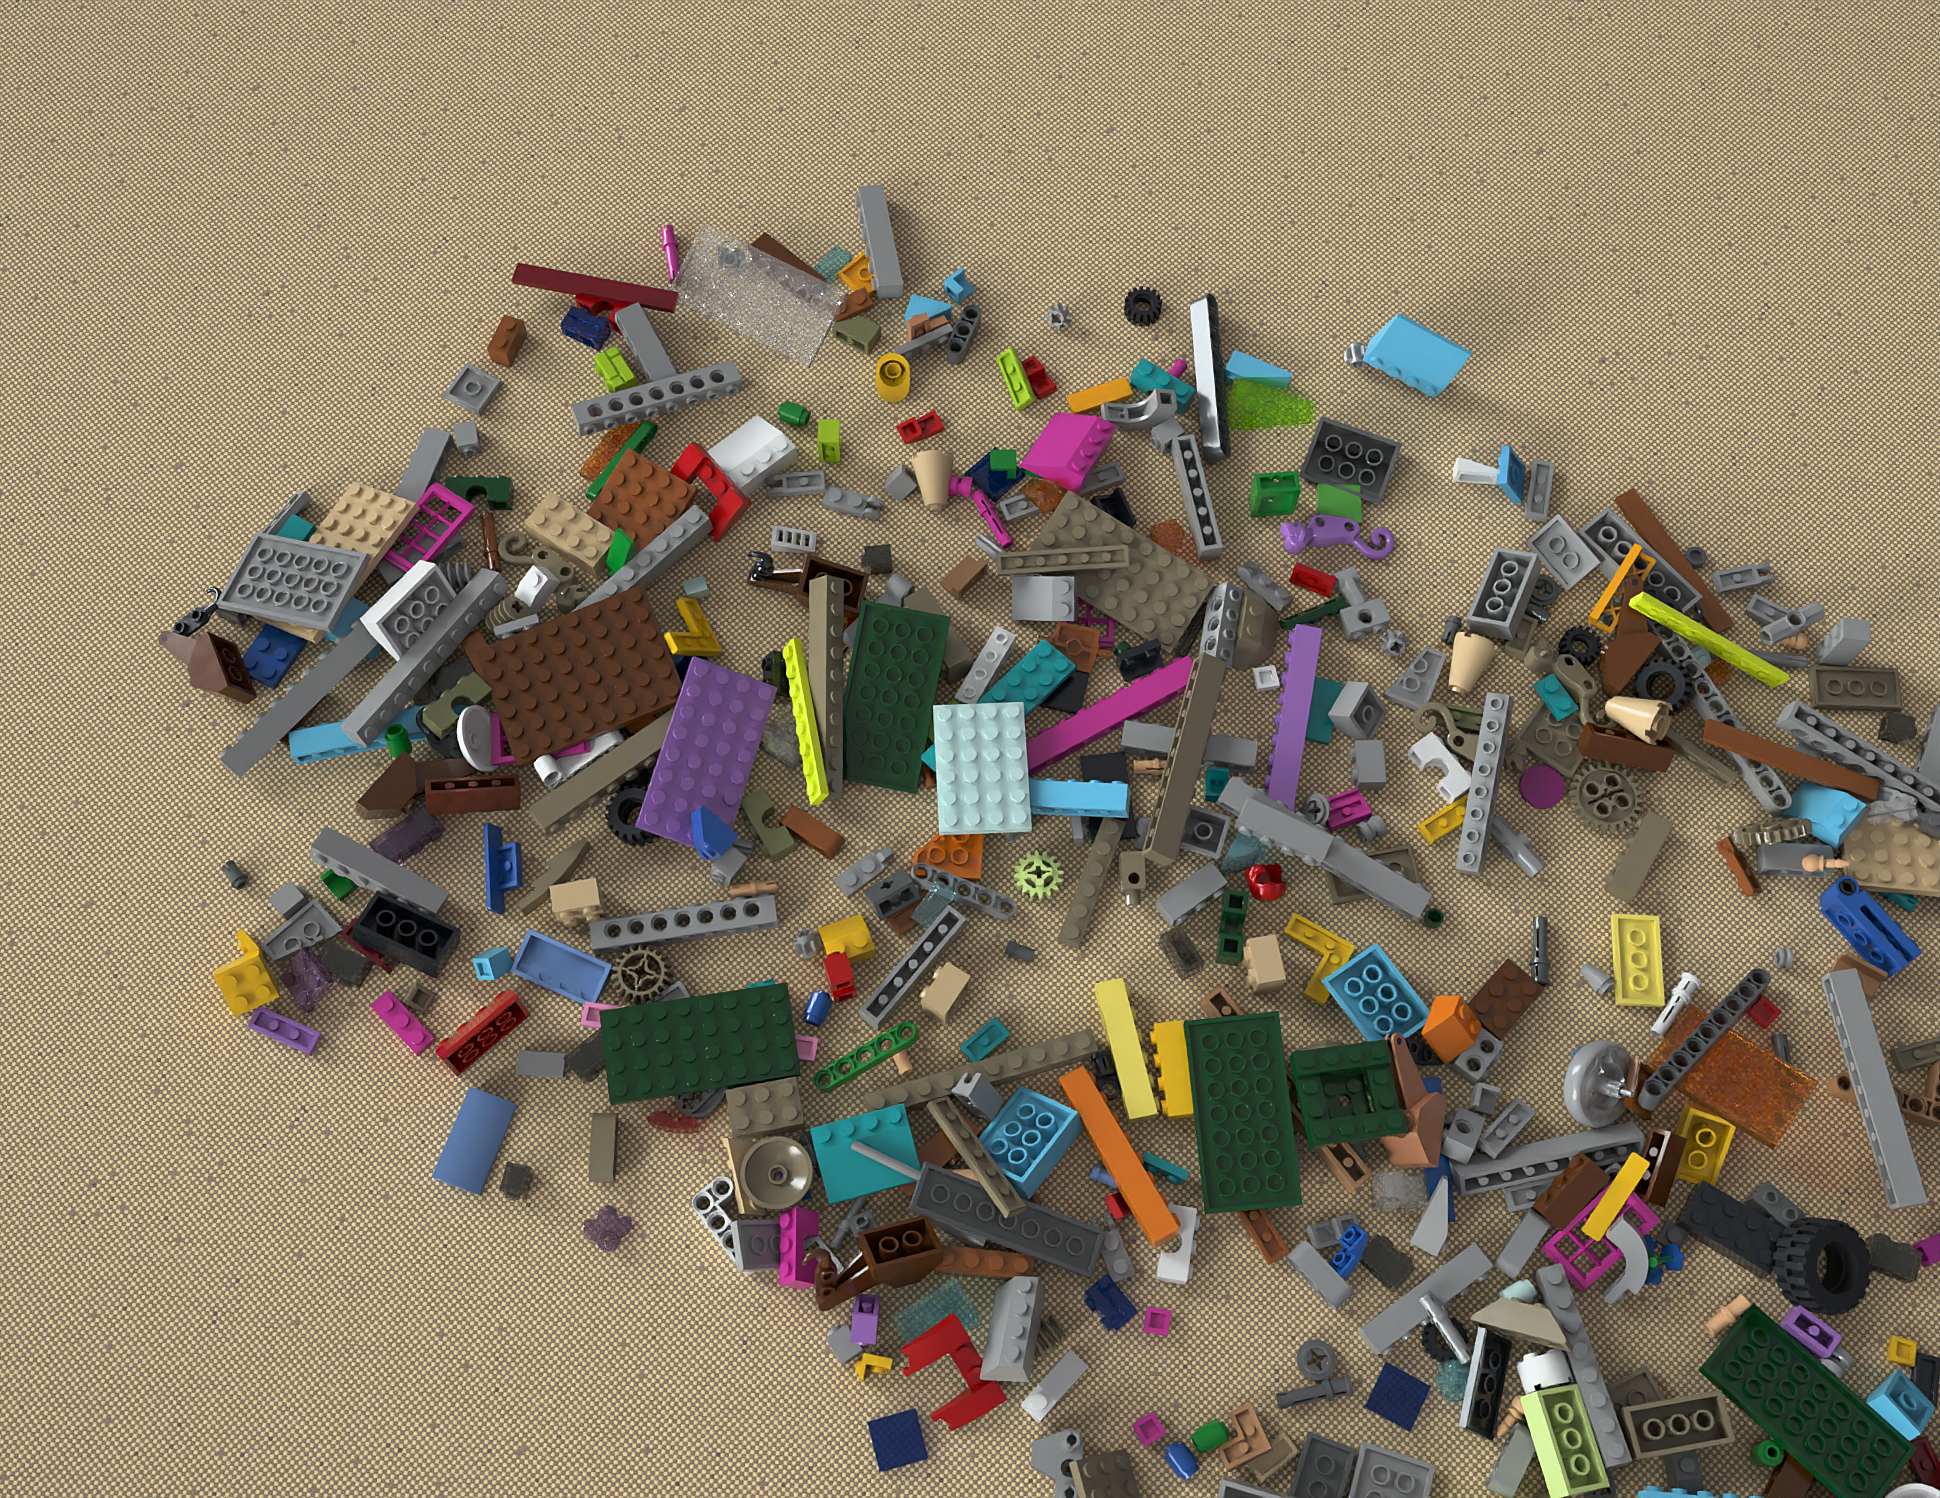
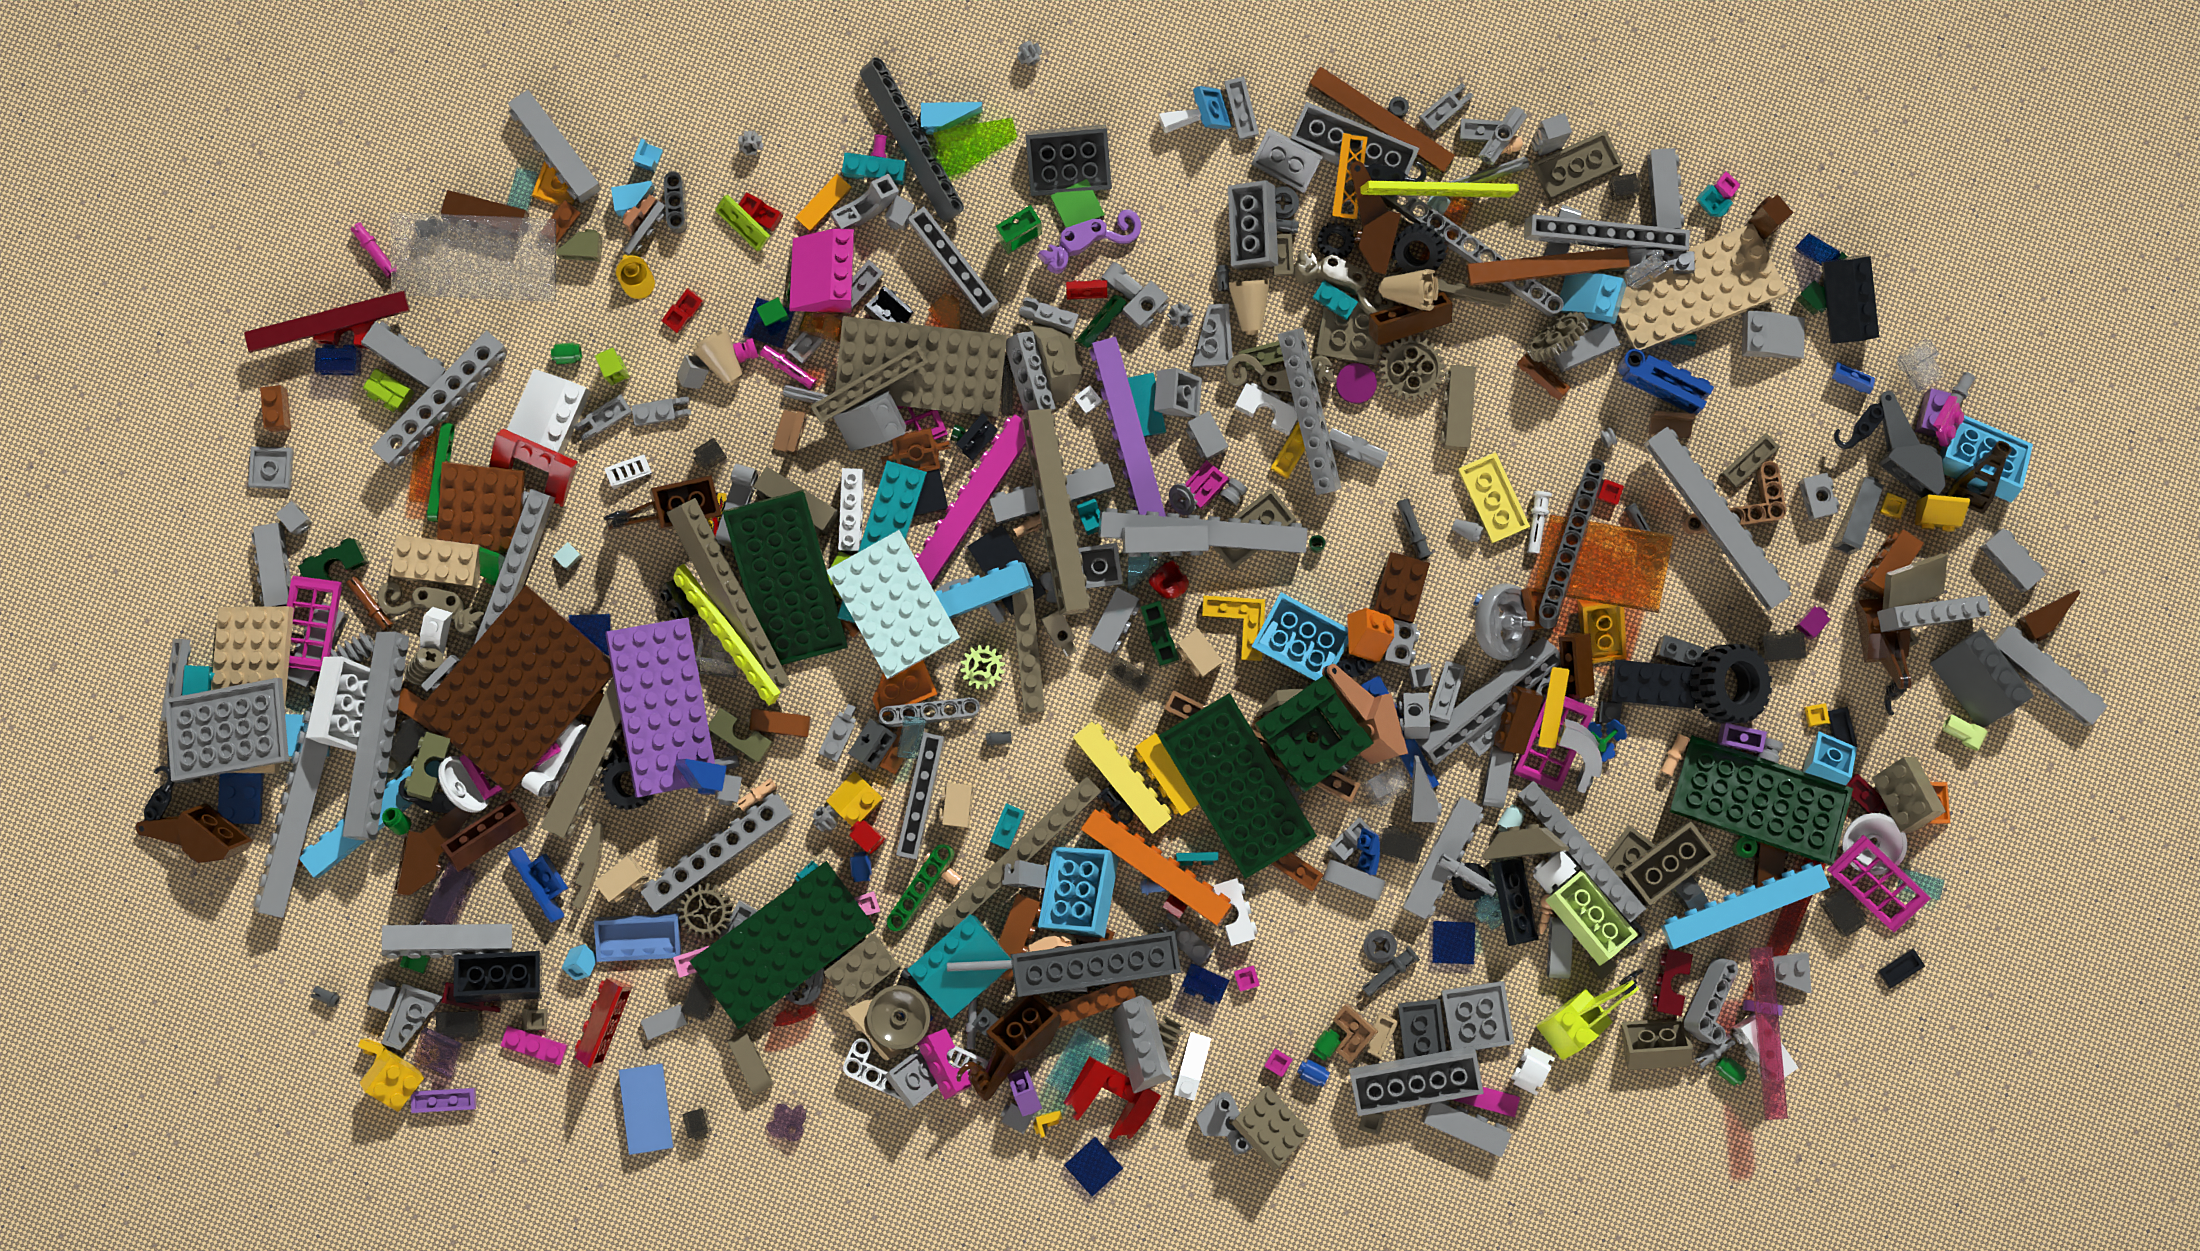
camera: 25 degrees left, 15 degrees up
yellow plate [663,597,723,657] -> none
dark tan tile [926,1096,1027,1218] -> none
black tyre [1124,286,1162,327] -> none
medium azure slope [1363,313,1472,398] -> none
light nougat bar [1802,853,1850,872] -> none

